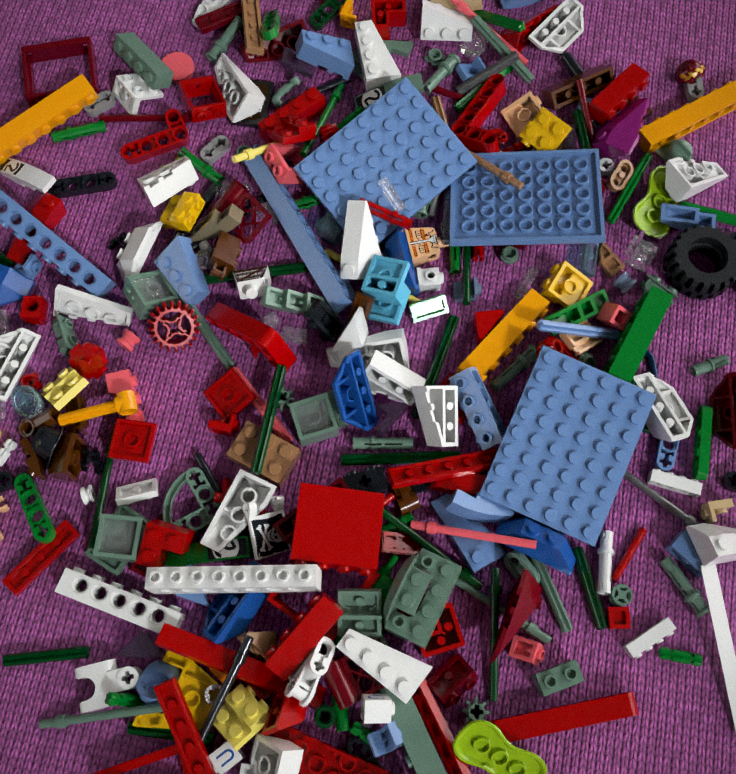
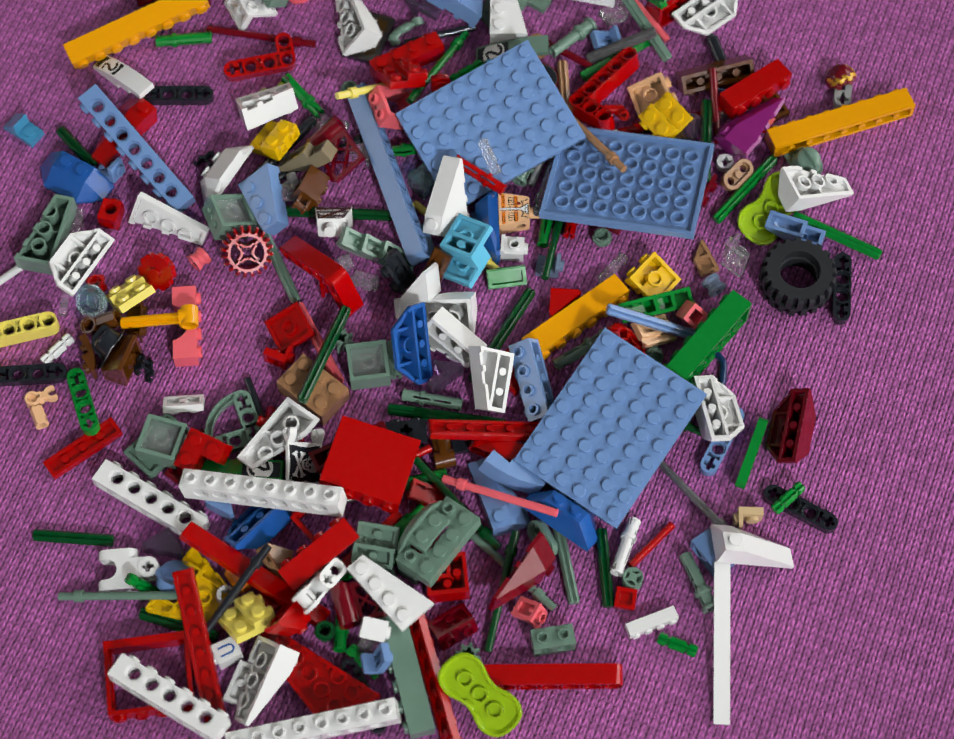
camera: 10 degrees right, 5 degrees down
sand green hinge [52,314,78,356] -> none
white bush [80,485,96,505] -> none
light grey beam [84,90,116,117] -> none
dark green bar [87,429,114,549] -> none
red tile [107,418,158,464] -> none
red window [179,75,226,123] -> none
light grey beam [200,135,230,165] -> none
sand green plate [425,48,445,67] -> none
clear light blue panel [567,243,599,278] -> none
sand green hinge [639,274,679,308] -> none
white piece [647,468,703,498] -> none
sand green axle [690,354,730,377] -> none

